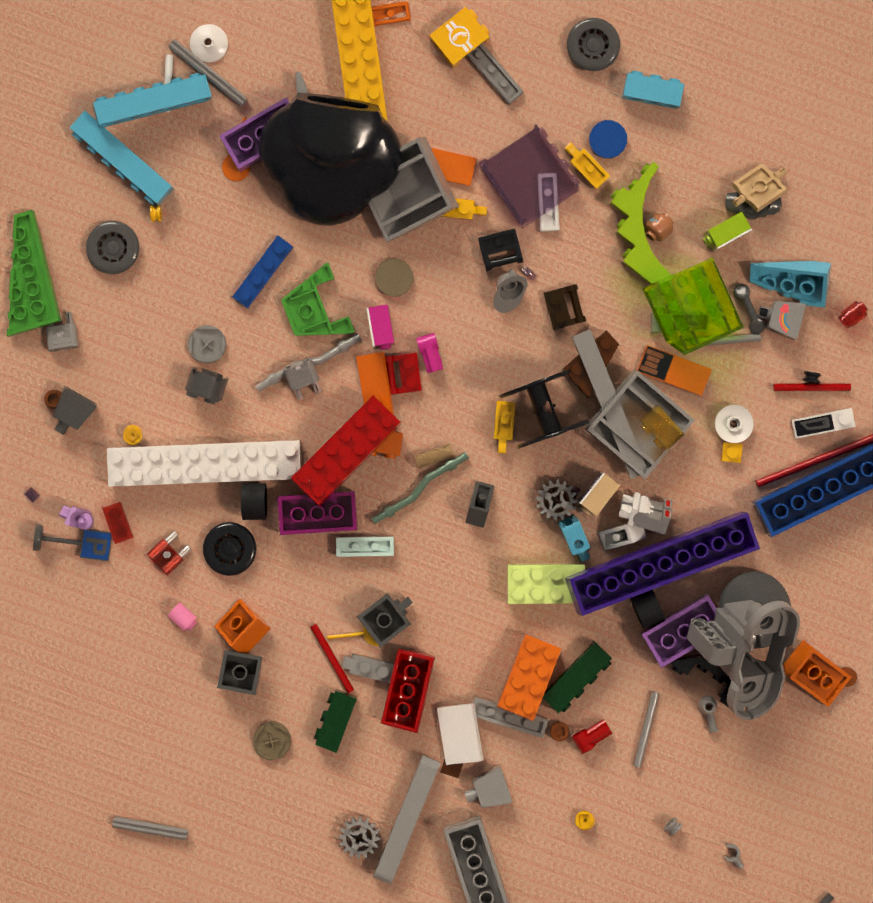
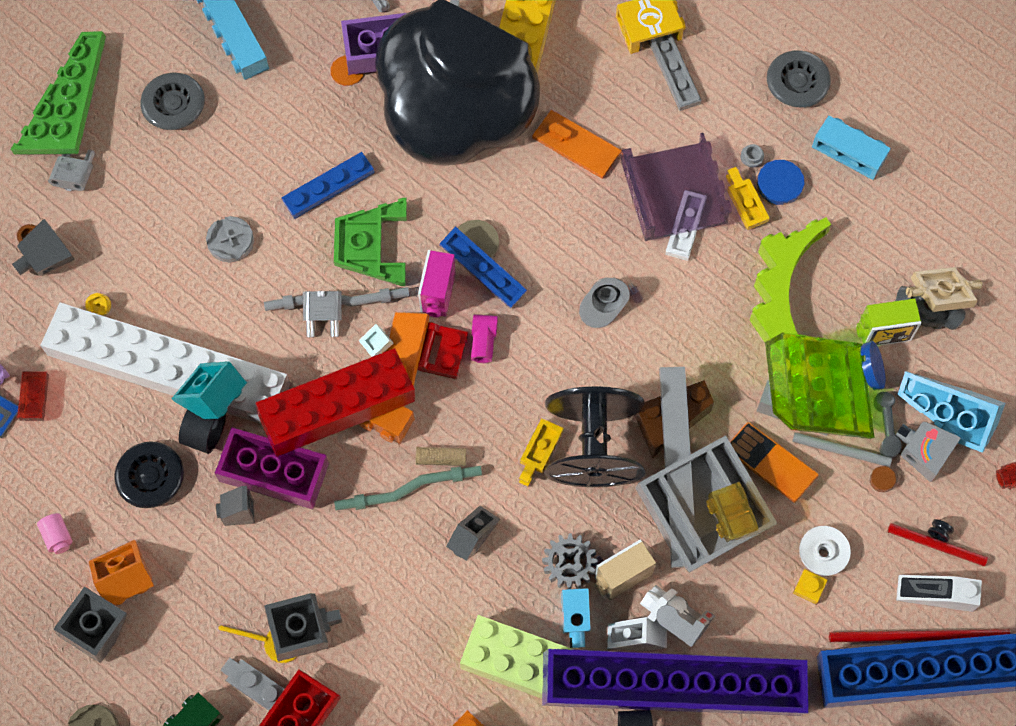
camera: 25 degrees right, 20 degrees down
clear red piece [146,531,191,576] -> none
yellow bush [150,205,162,222] -> none
dark grey brick [185,367,229,404] -> none
red bar [310,623,354,693] -> none
light aqua plate [336,536,394,557] -> none
light grey slope [368,137,459,242] -> none
yellow plate [441,198,487,220] -> none
black plate [478,228,523,272] -> none
dark brown plate [543,284,587,330] -> none
nougat head [645,213,674,242] -> none
none -> teal slope [171,361,247,419]
none -> dark grey slope [216,486,255,526]
none -> light aqua plate [359,324,393,357]
none -> blue plate [439,226,527,309]
none -> light grey plate [740,144,764,167]
none -> blue tile [861,341,886,391]
none -> dark orange tile [870,466,896,492]

